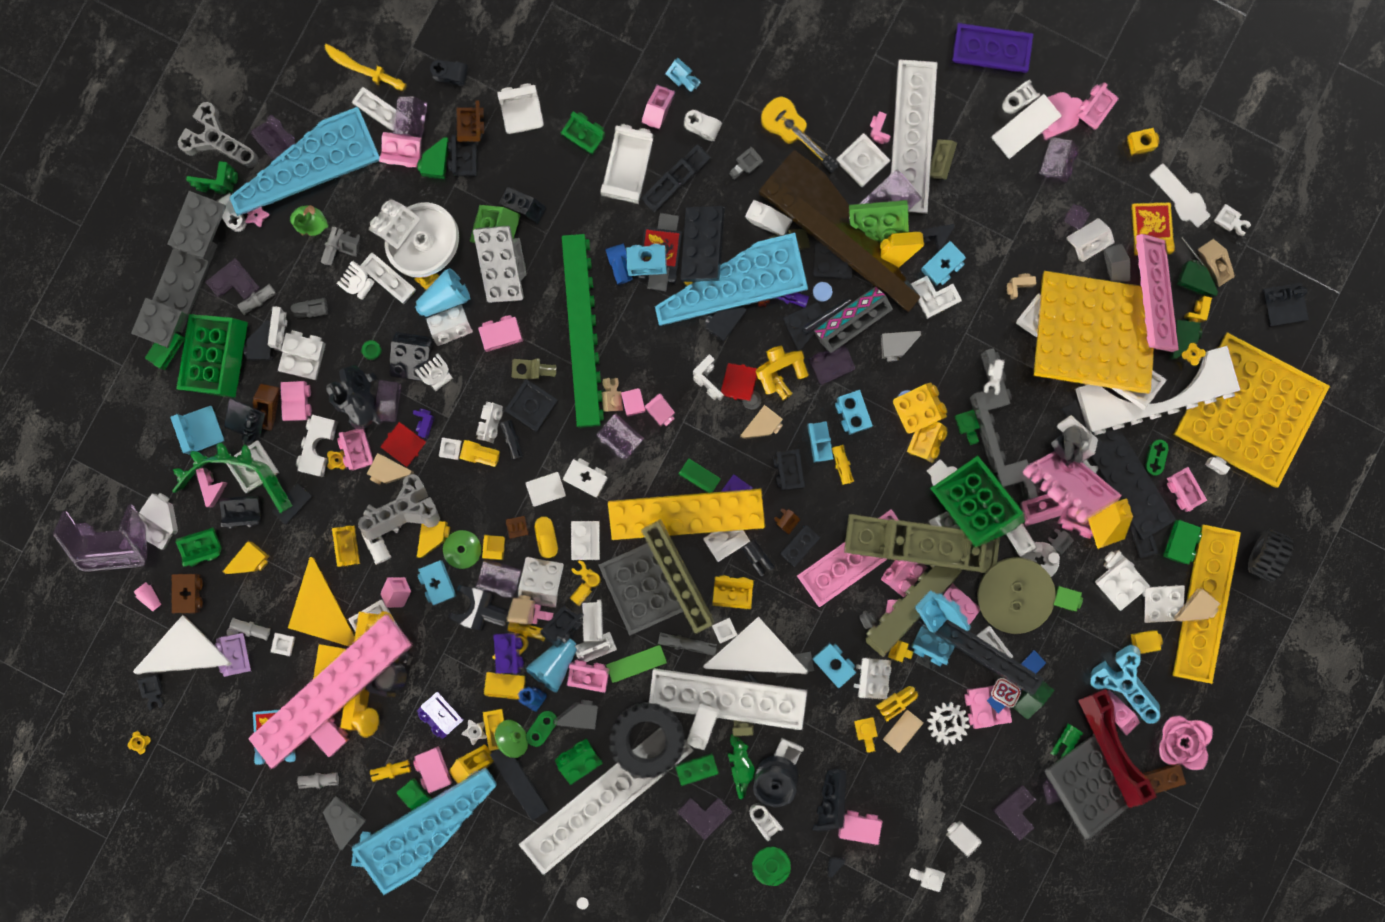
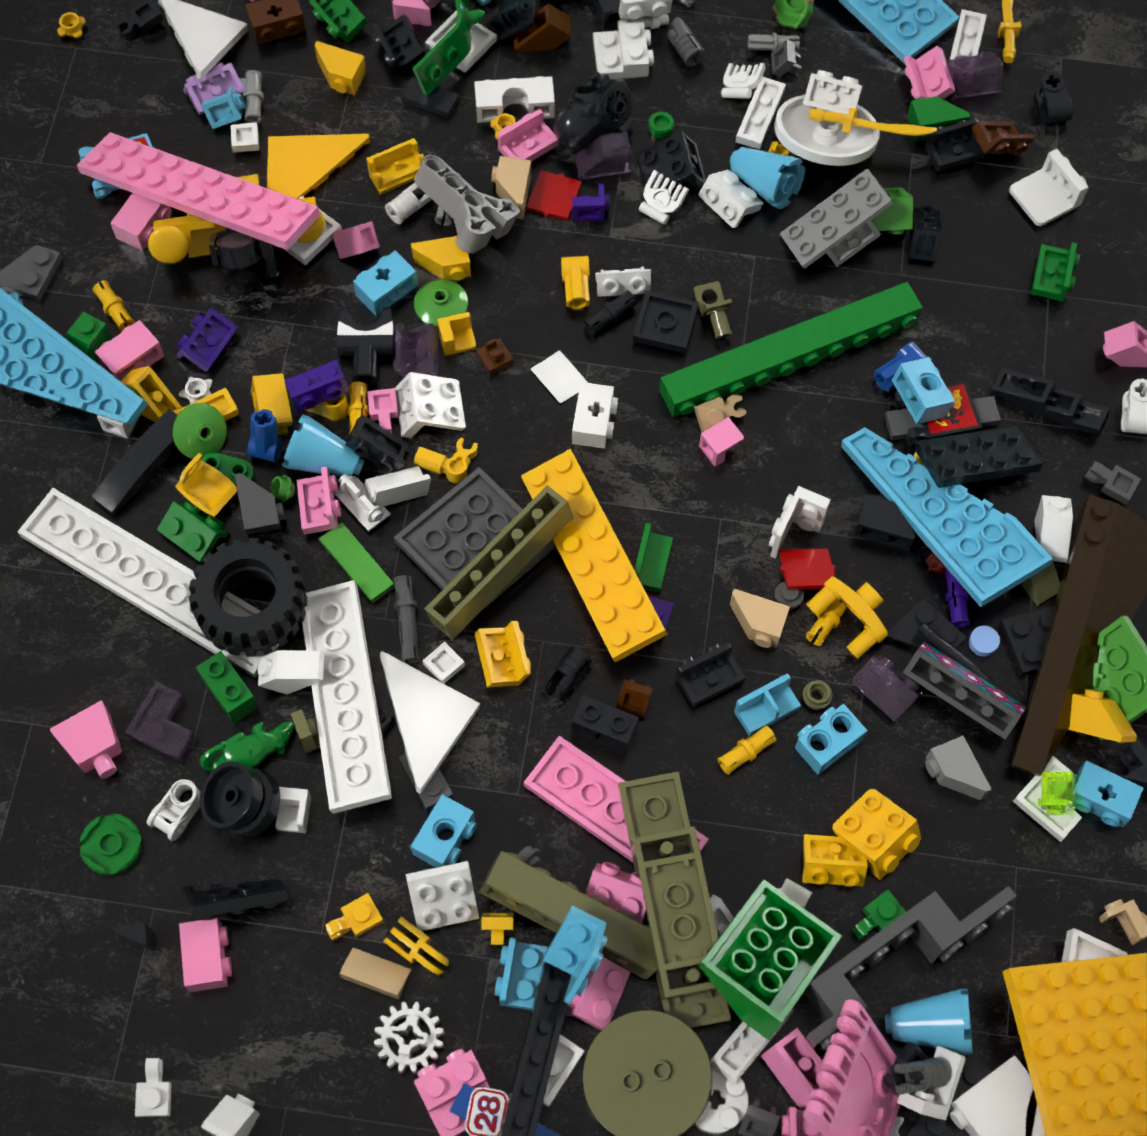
camera: 70 degrees right, 20 degrees down
bright pink brick [281,381,312,421] -> none
light grey pin [298,772,339,789] -> none
white plate [439,438,462,460] -> none
bright pink brick [478,315,523,352] -> none
tan slope [507,595,535,624] -> none
yellow arm [534,517,558,558] -> none
white plate [571,521,600,560] -> none
clear purple bracket [597,413,644,459] -> none
white panel [601,124,654,204] -> none
bright pink slope [645,394,675,426] -> none
white plate [703,530,750,562] -> none
white plate [984,359,1004,395] -> none
none -> bright pink torso [50,700,122,779]
none -> yellow piece [175,453,238,517]
none -> medium azure bracket [201,87,245,129]
none -> bright green plate [270,475,295,503]
none -> olive plate [802,680,833,710]
none -> yellow sword [808,107,937,136]
none -> medium azure cone [885,988,973,1055]
none -> clear neon green bracket [1038,772,1076,815]

